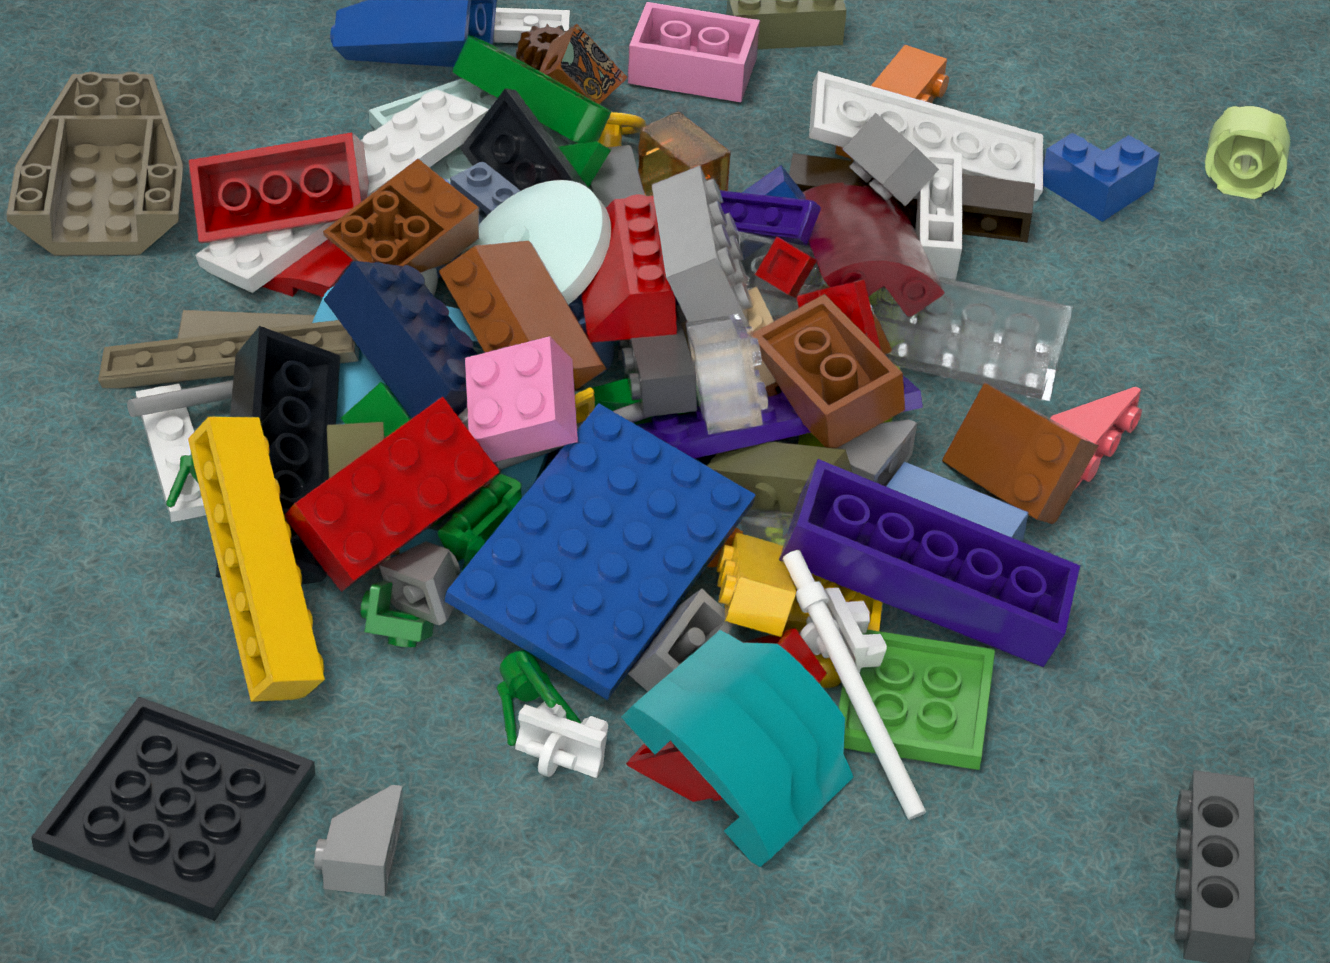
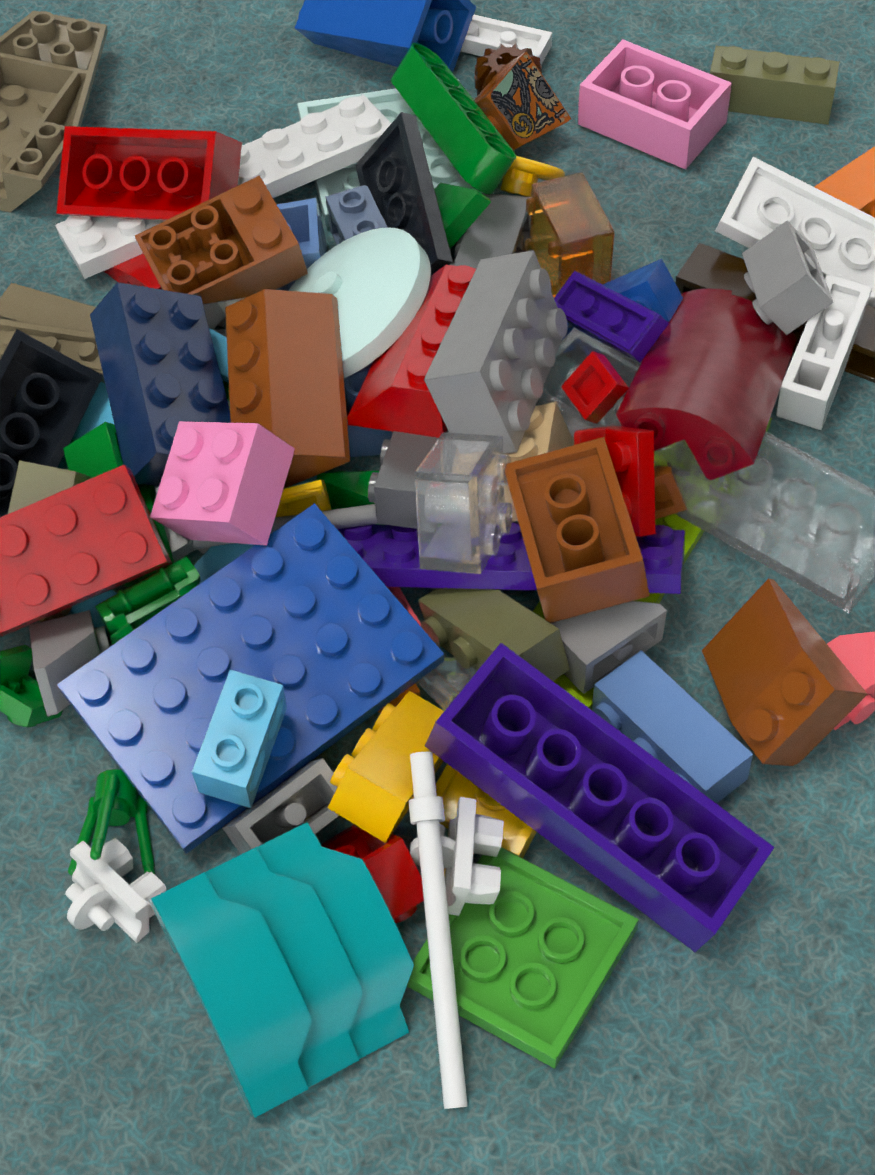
camera: 25 degrees right, 10 degrees up
none -> medium azure brick [192,670,287,808]

